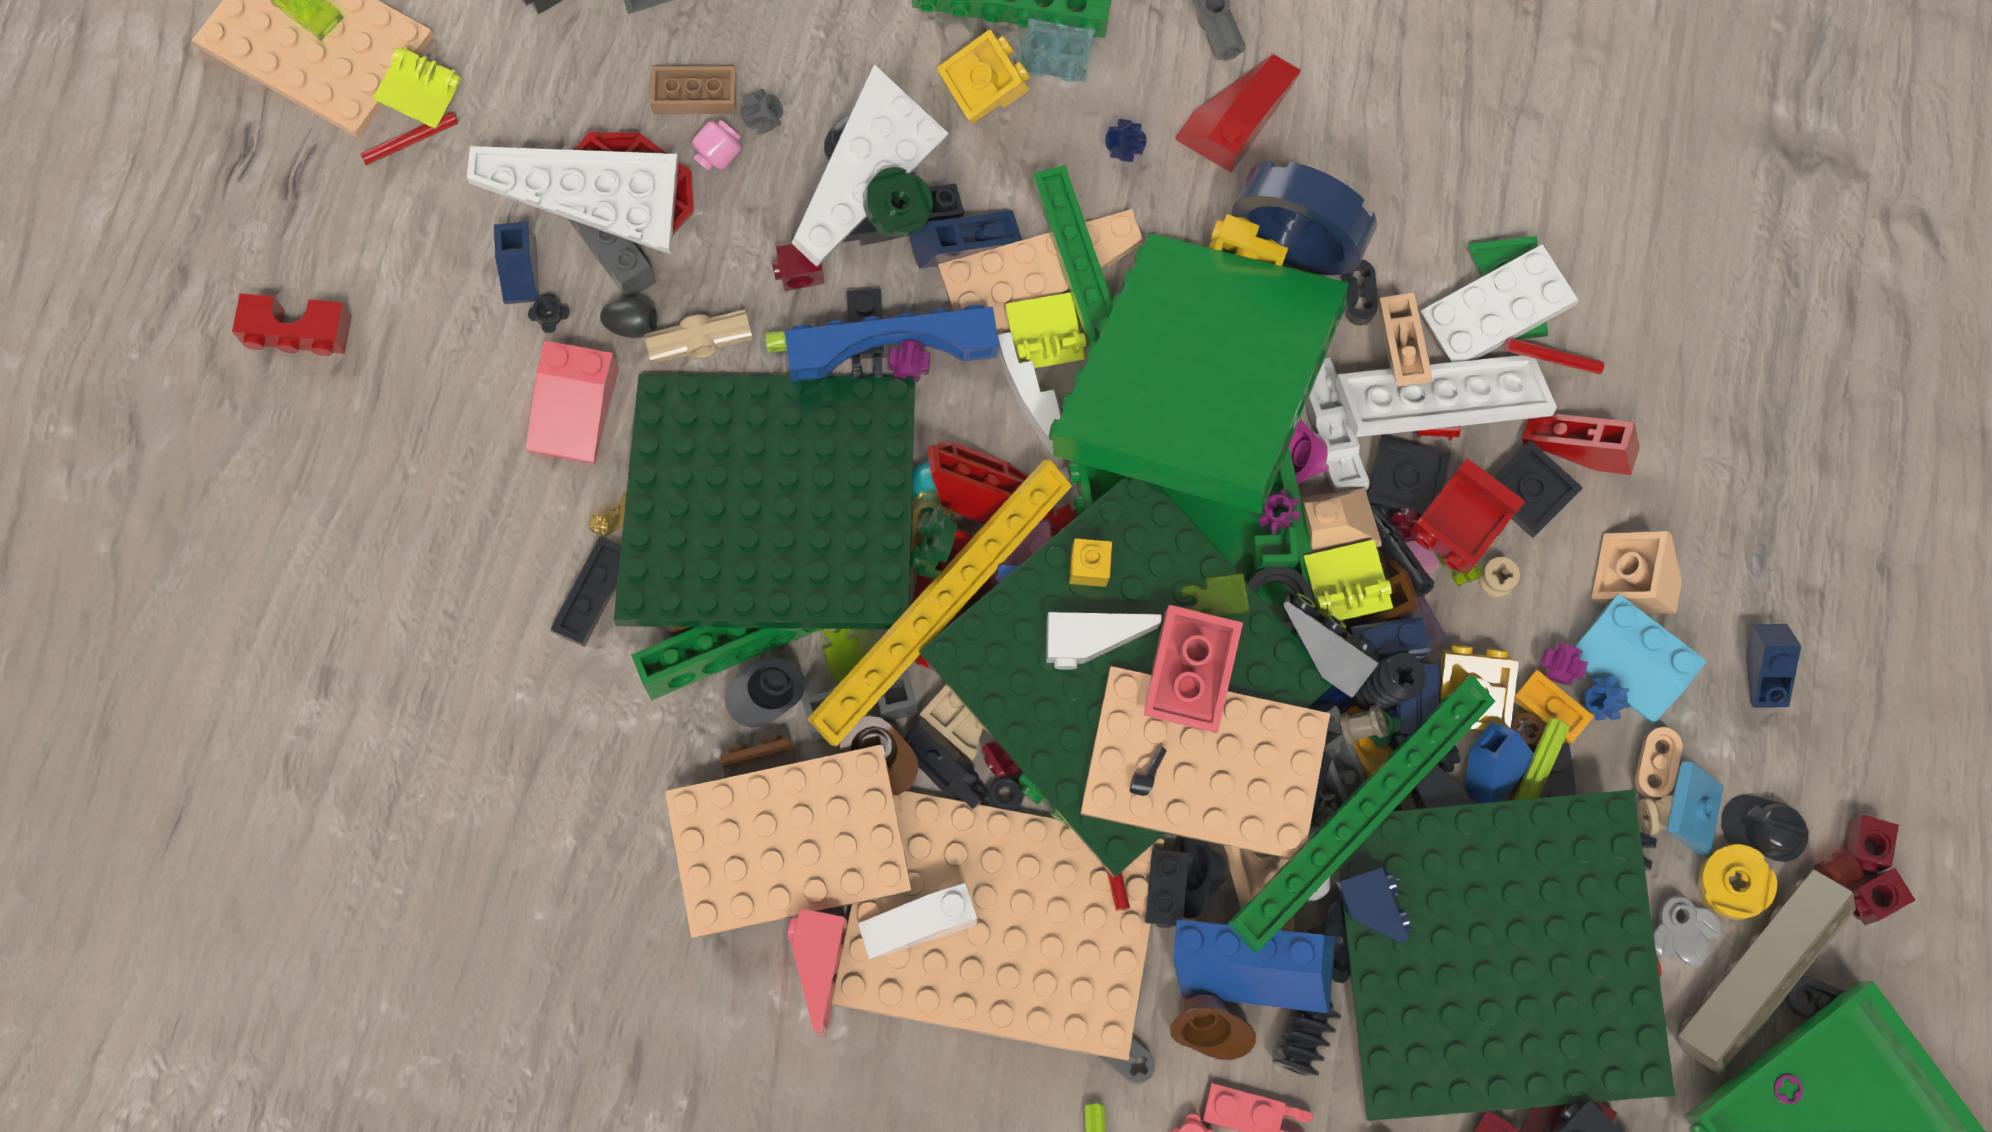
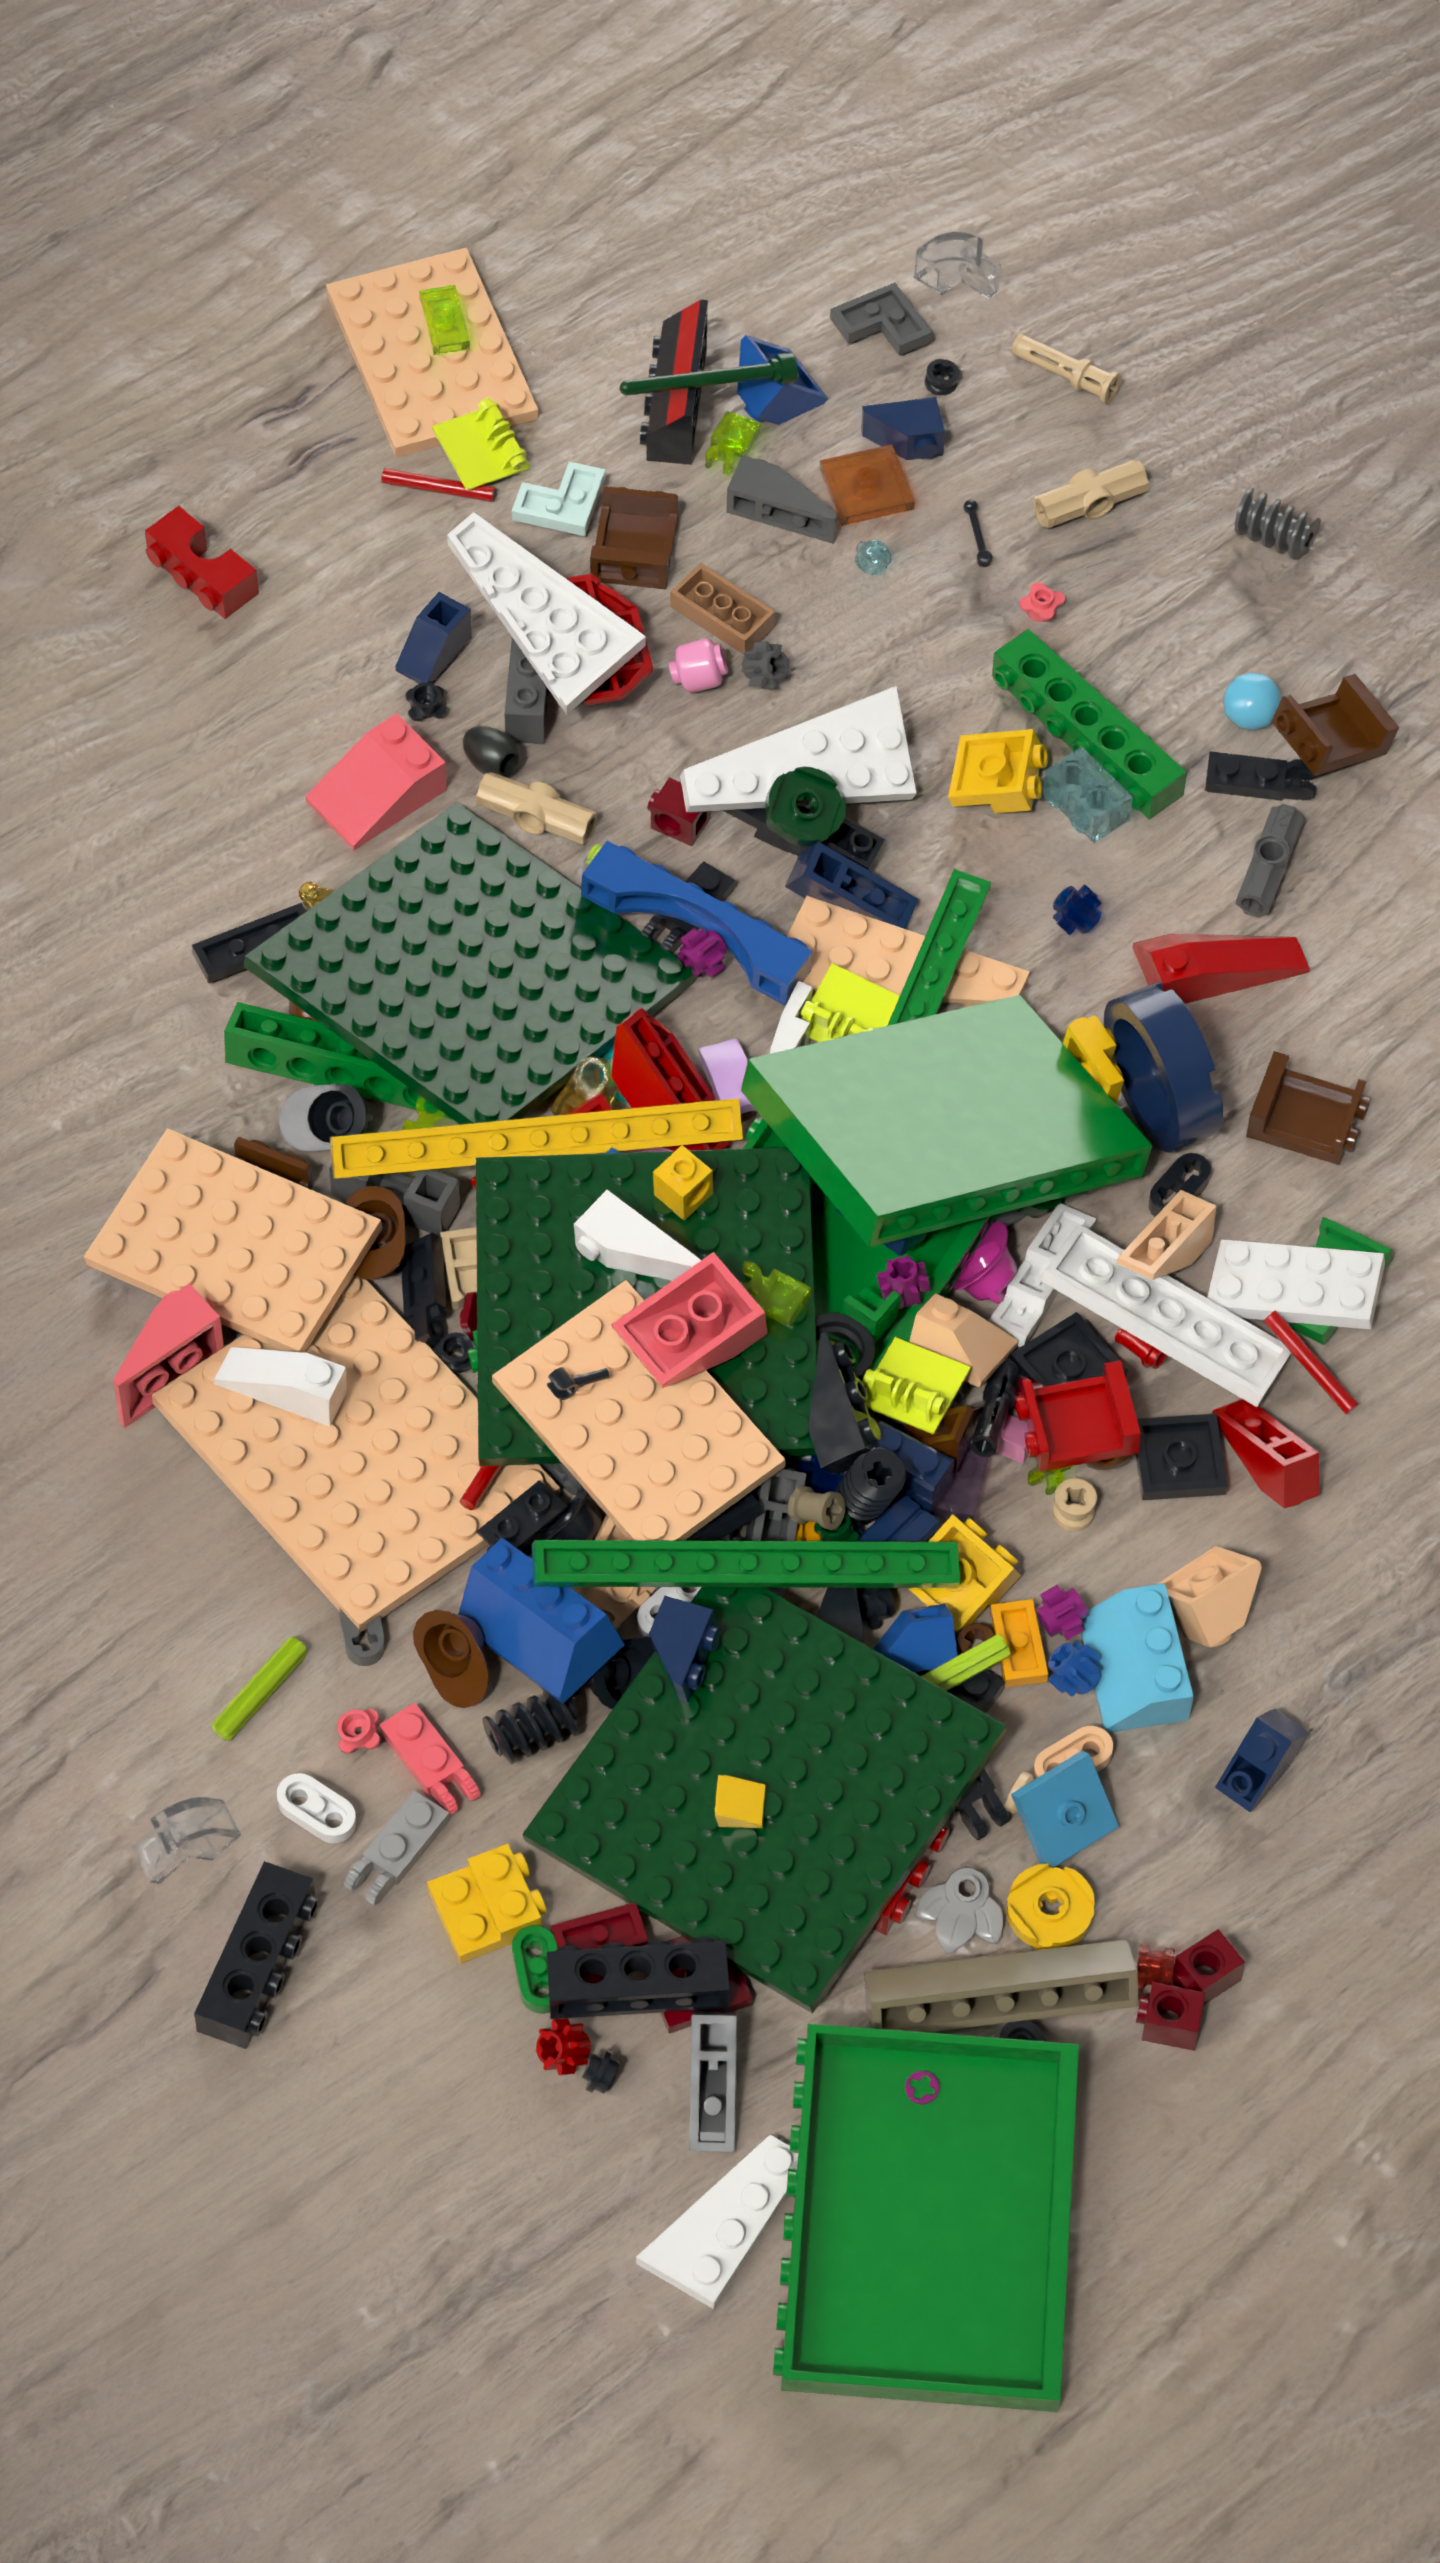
camera: 40 degrees right, 15 degrees down
dark green plate [910,506,957,579] -> none
black piece [1721,795,1809,862] -> none
none -> light aqua plate [512,462,605,536]
none -> reddish brown panel [590,486,678,590]
none -> lavender slope [698,1038,756,1114]
none -> yellow slope [715,1775,766,1828]
none -> reddish brown panel [1246,1051,1371,1165]

